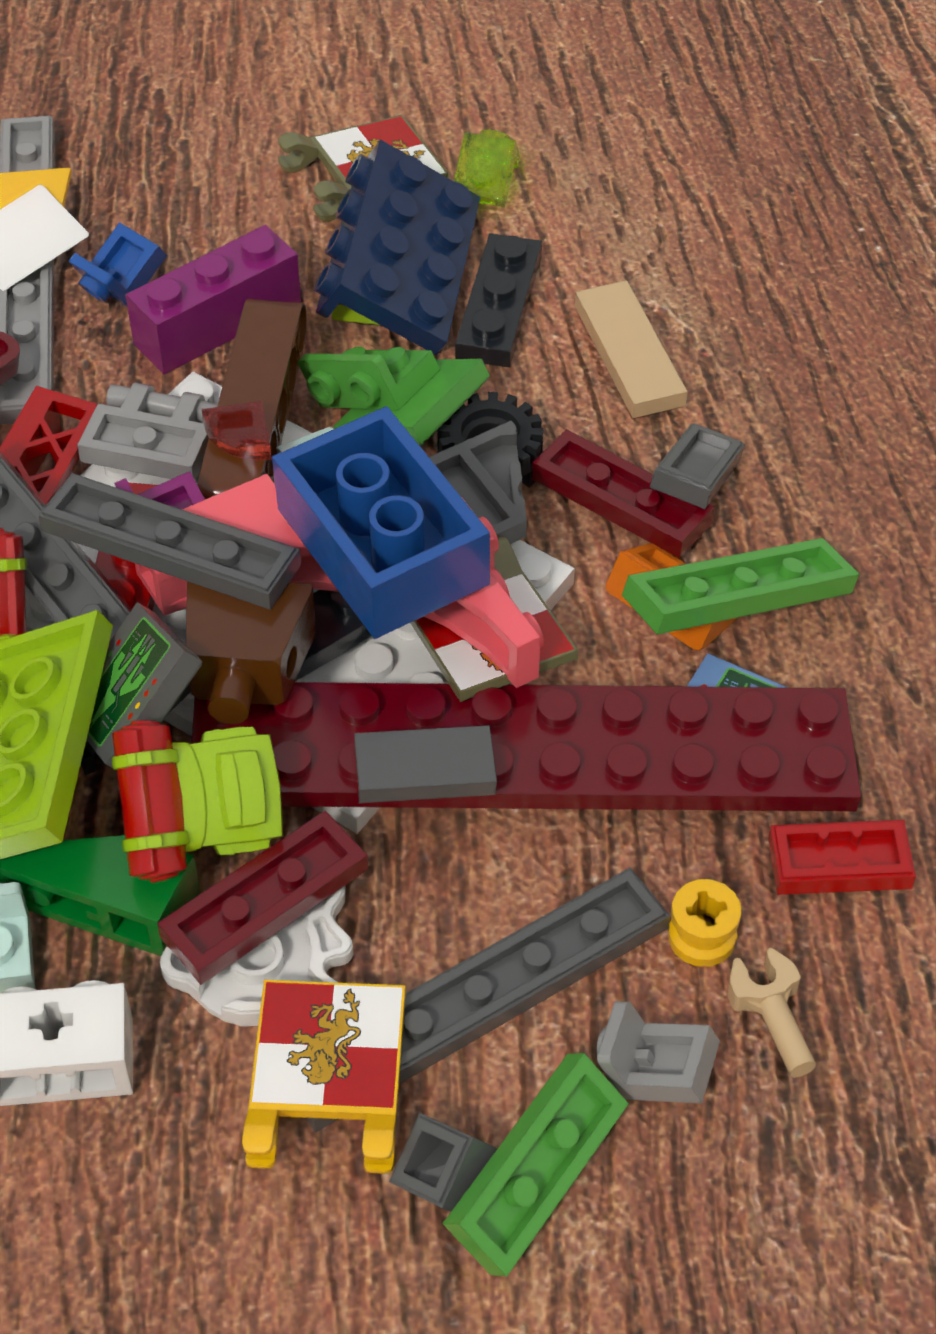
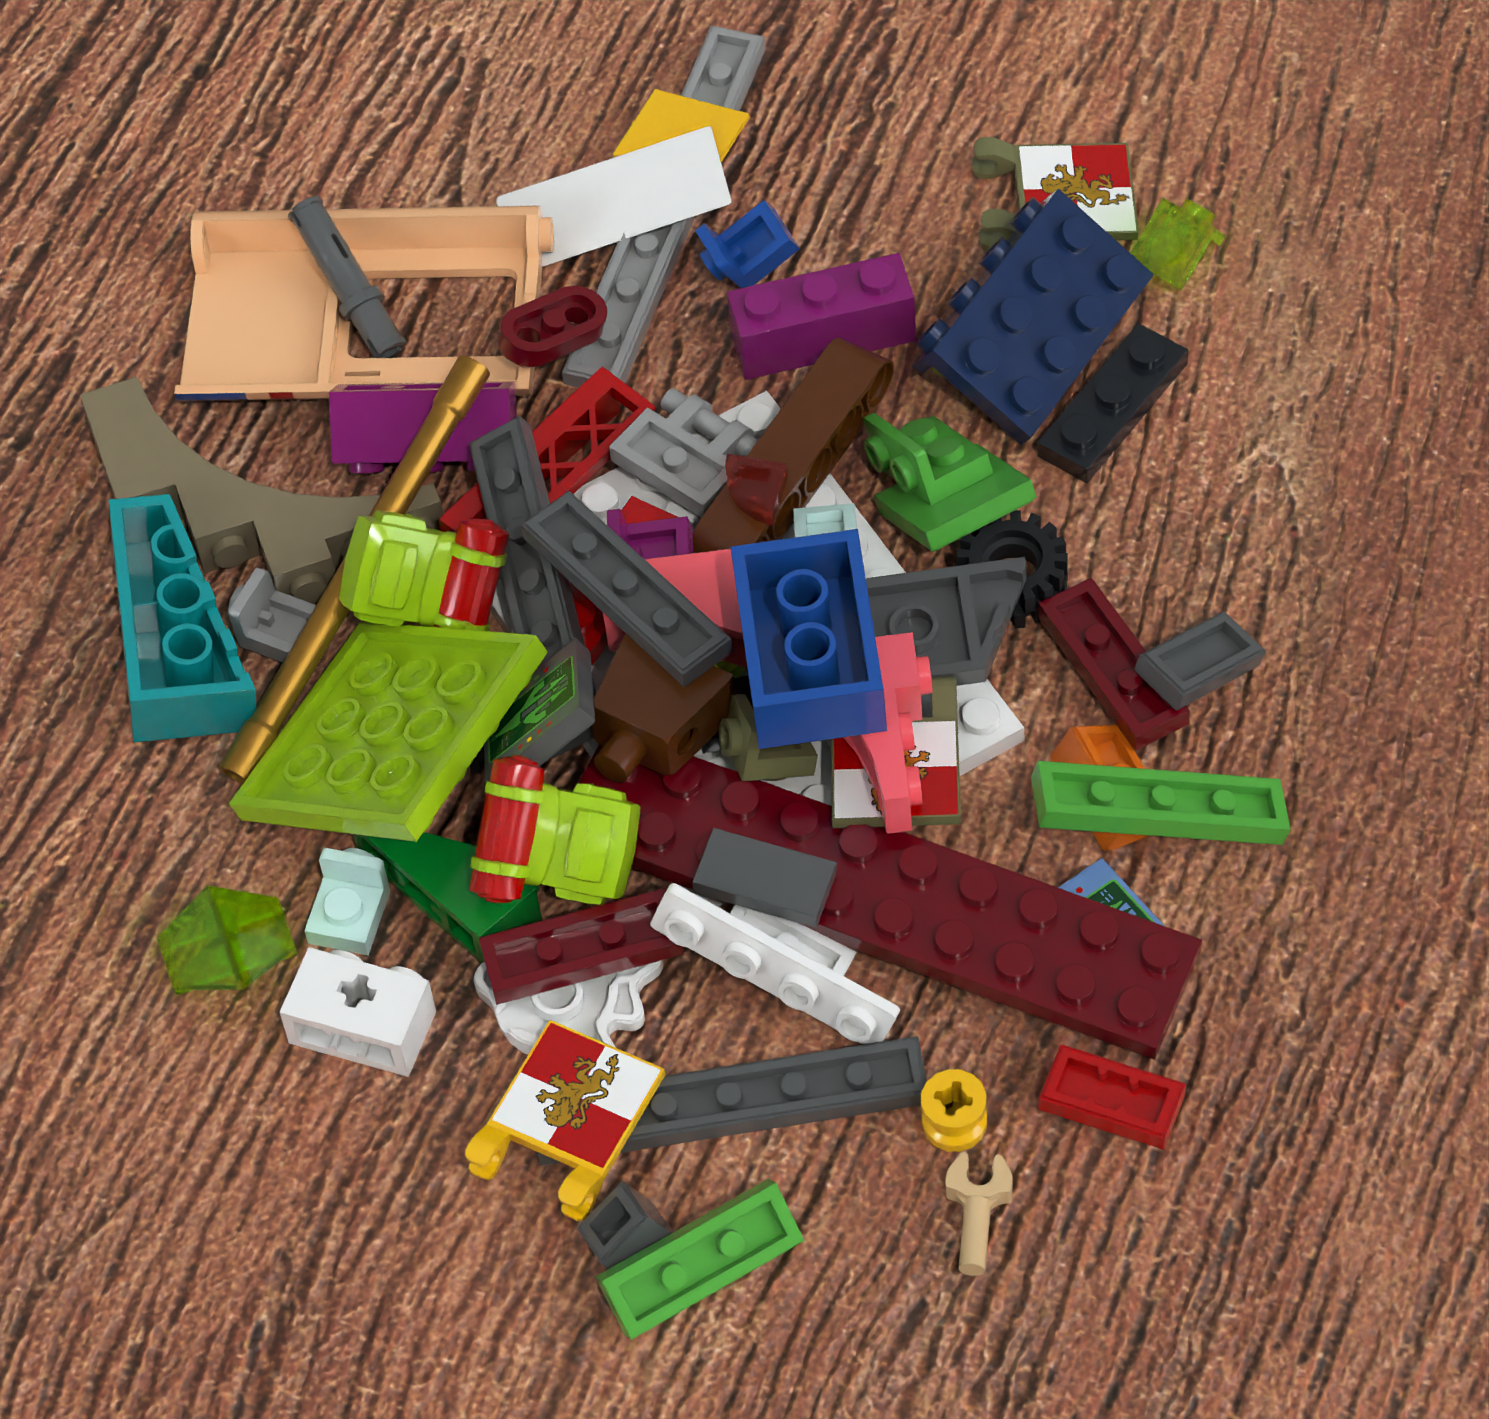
camera: 30 degrees right, 5 degrees up
tan tile [575,280,687,418] -> none
light grey bracket [597,1001,720,1104] -> none
none -> white bracket [650,883,900,1045]
none -> olive bracket [719,694,818,781]

